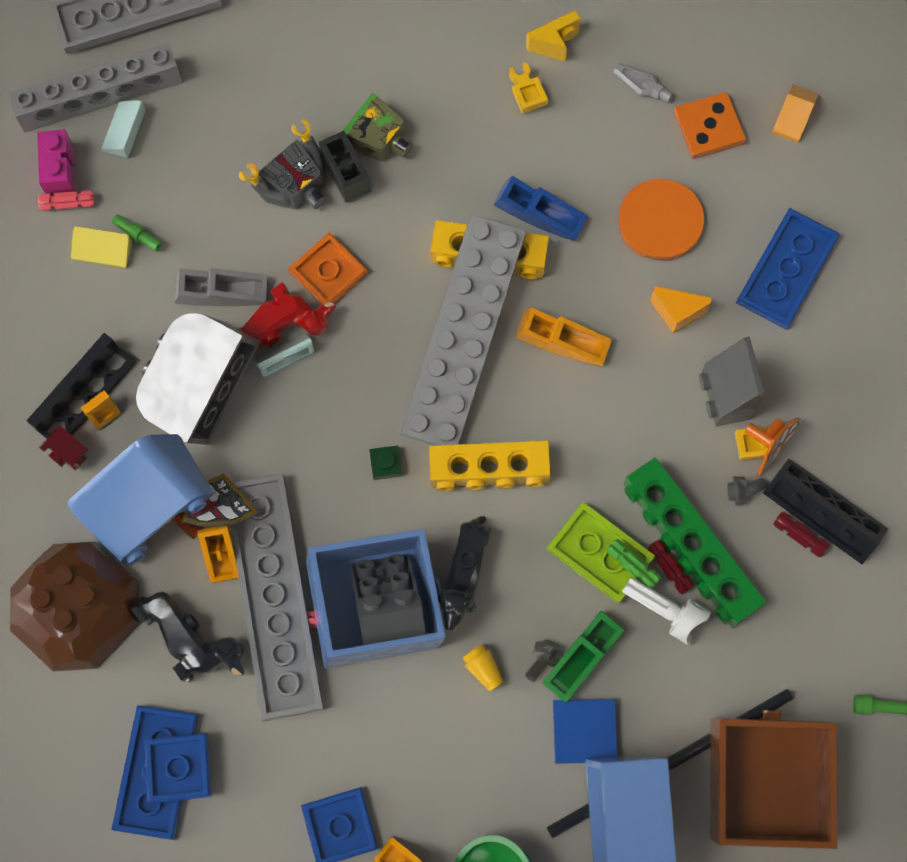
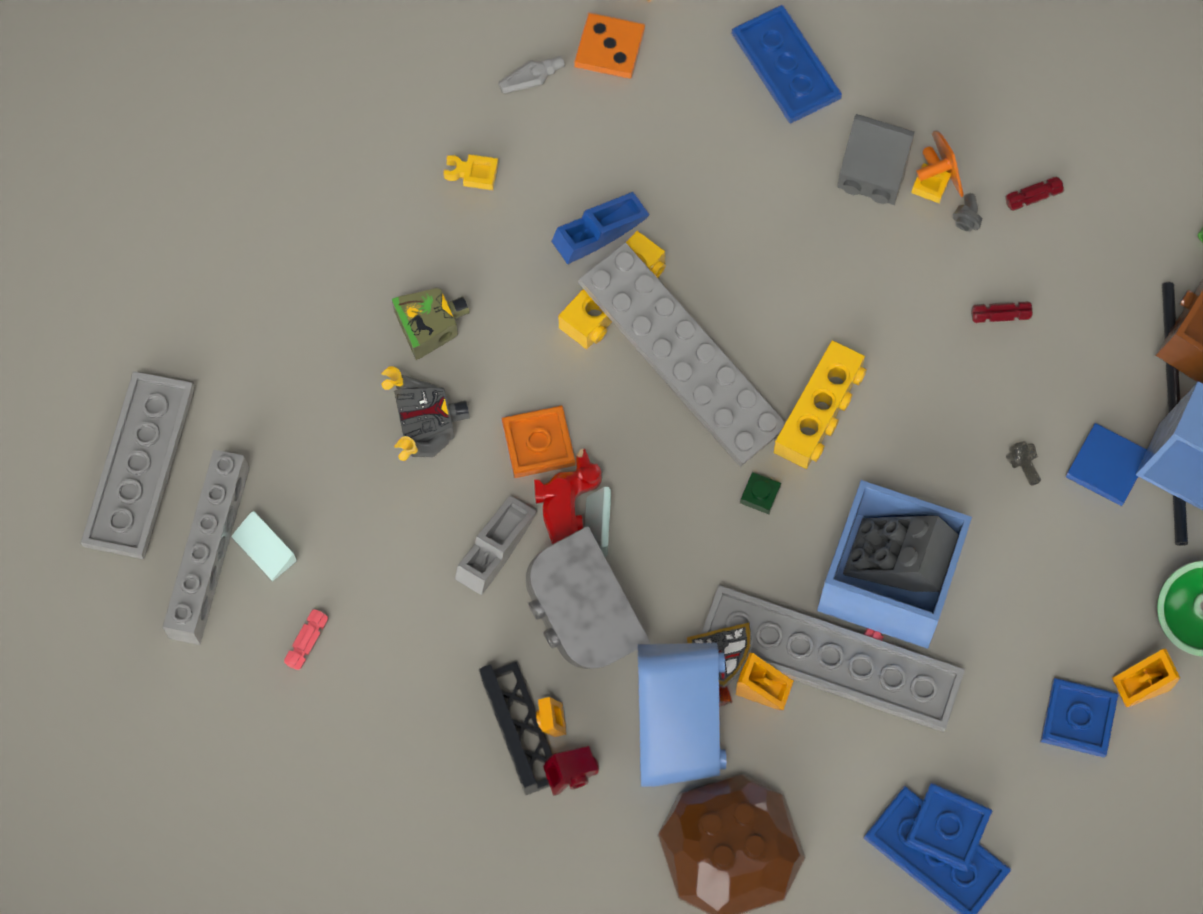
camera: 60 degrees left, 5 degrees down
dark pink piece [37,129,75,196] -> none
light yellow slope [71,226,133,269] -> none
bright green bar [112,214,163,252] -> none
black animal [131,592,245,682] -> none
pearl dark grey brick [319,131,371,202] -> none
black animal [438,516,491,631] -> none
yellow cone [462,644,504,691] -> none
light orange slope [514,307,612,366] -> none
yellow slope [526,10,581,61] -> none
green slope [542,611,625,703] -> none
lime plate [546,502,655,605] -> none
bright green axle [607,539,661,589] -> none
orange tile [618,179,704,261] -> none
white piece [622,577,710,646] -> none
green brick [624,457,766,628] -> none
light orange slope [651,286,712,333] -> none
black fence [763,458,888,564] -> none

